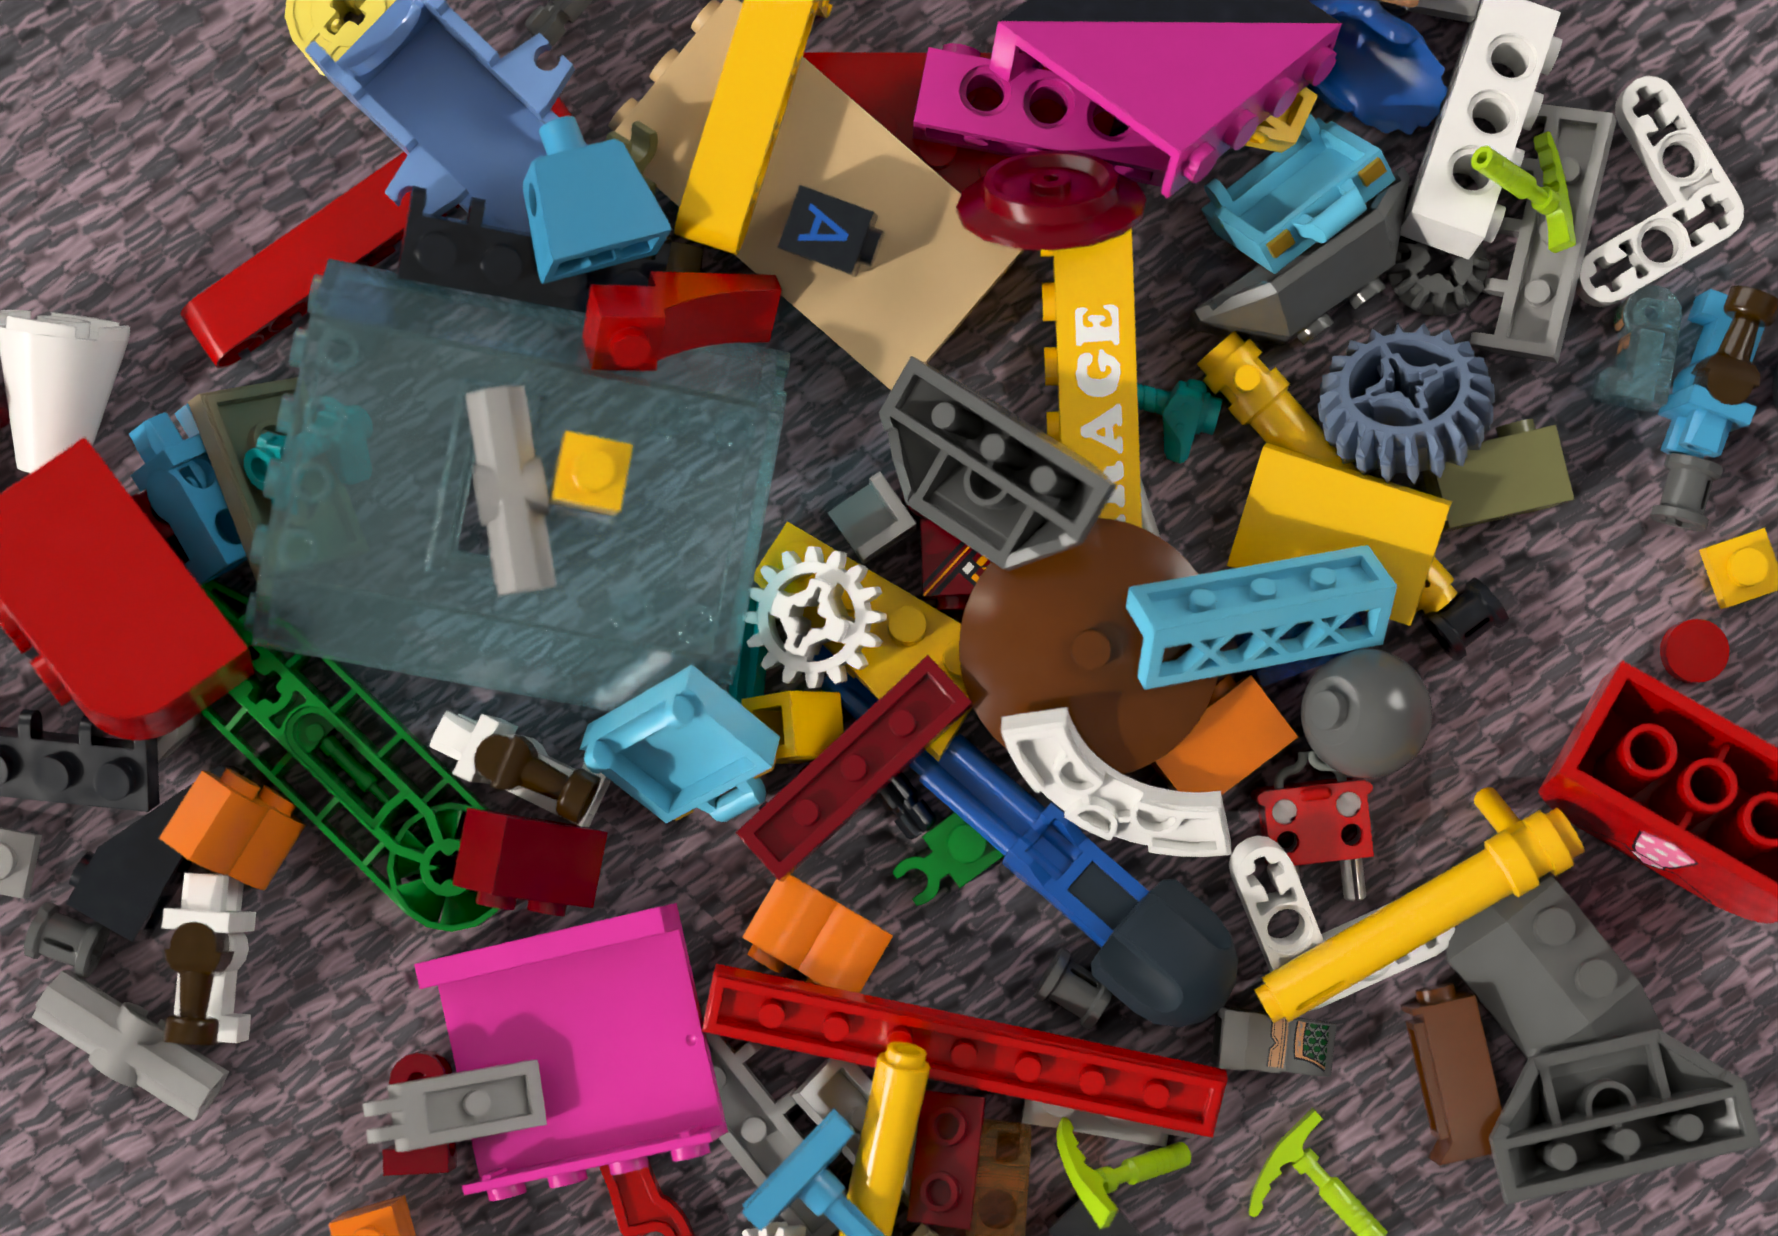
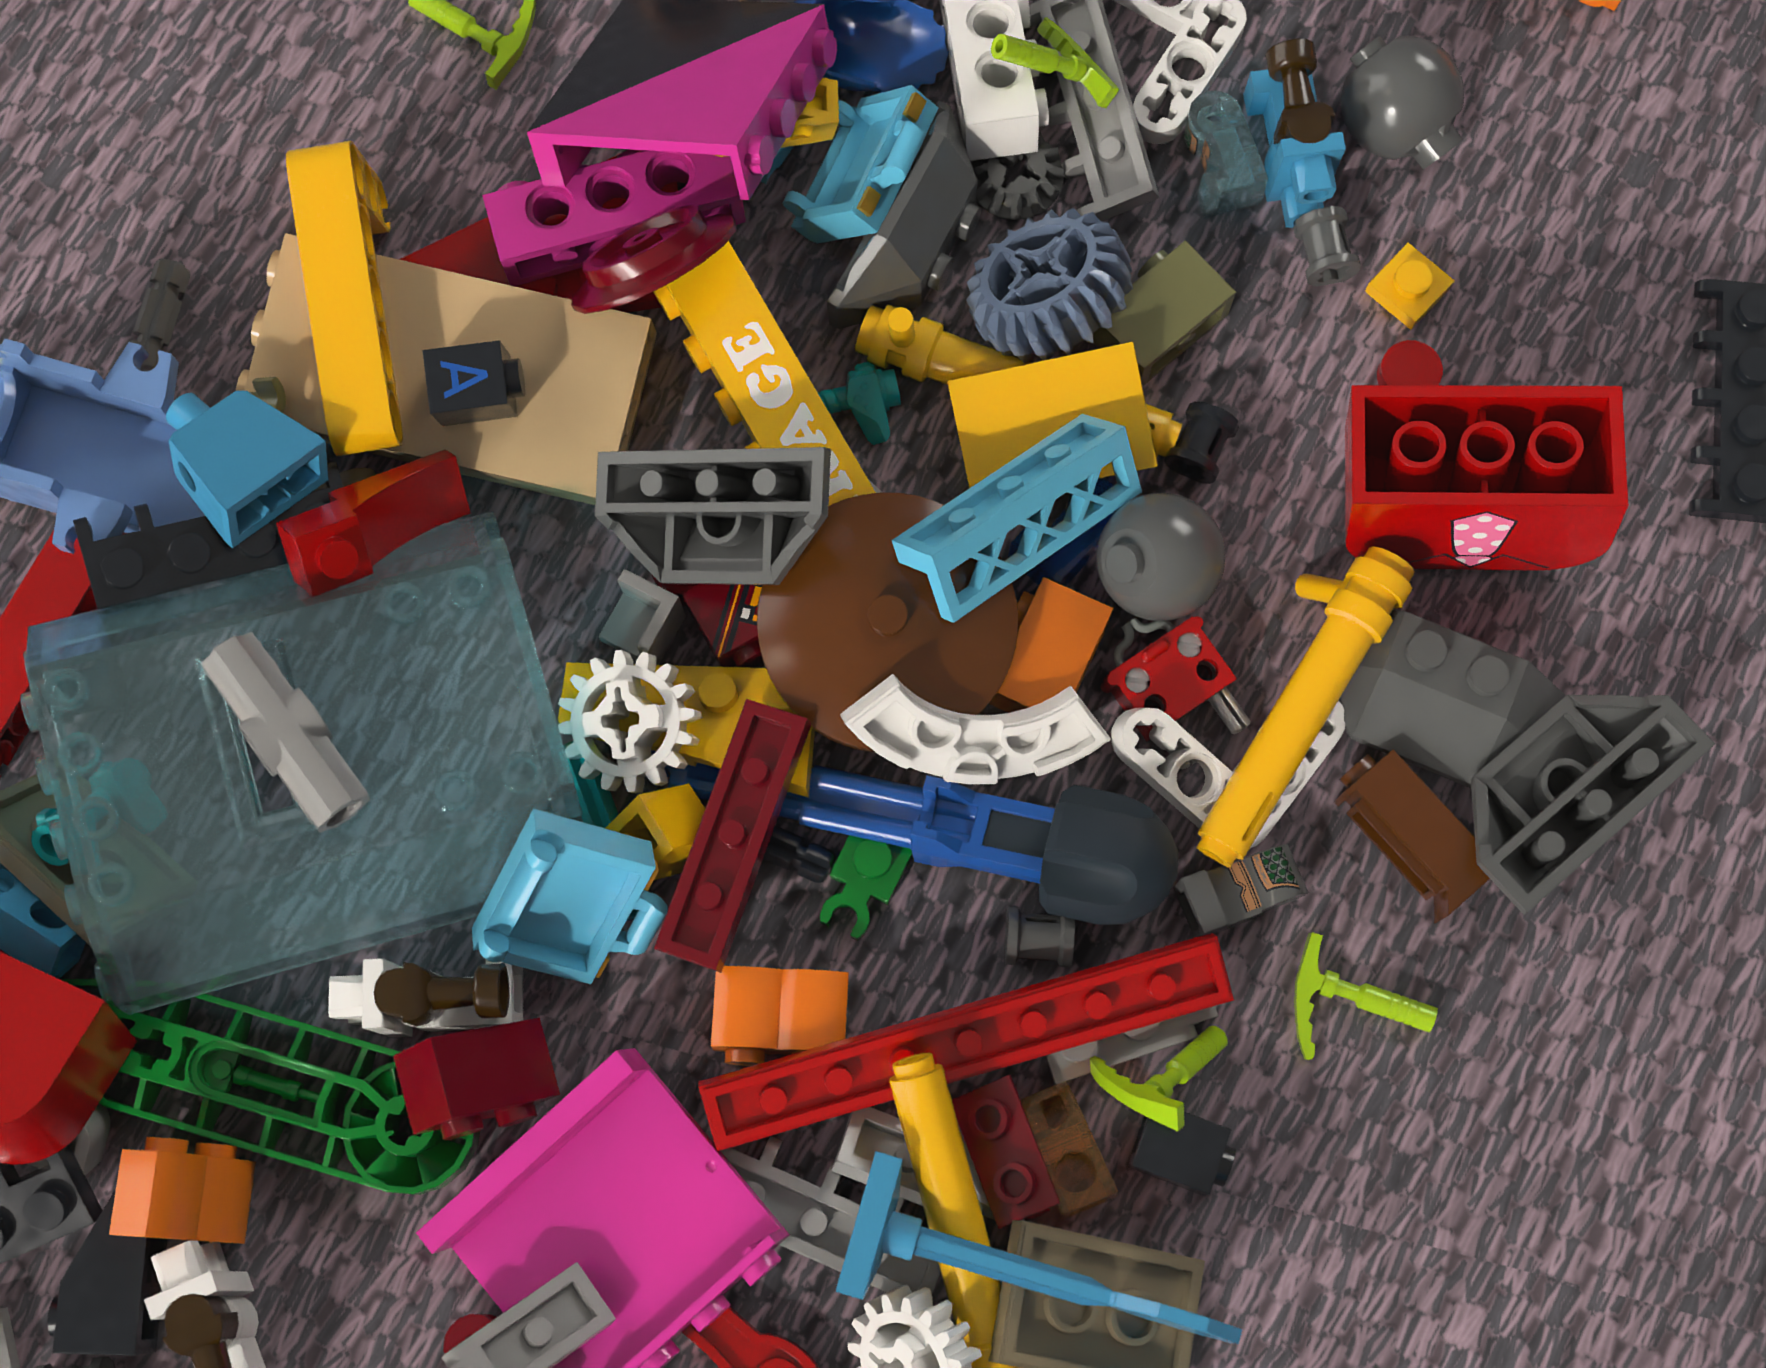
camera: 25 degrees left, 10 degrees down
yellow brick [549,431,633,517] -> none

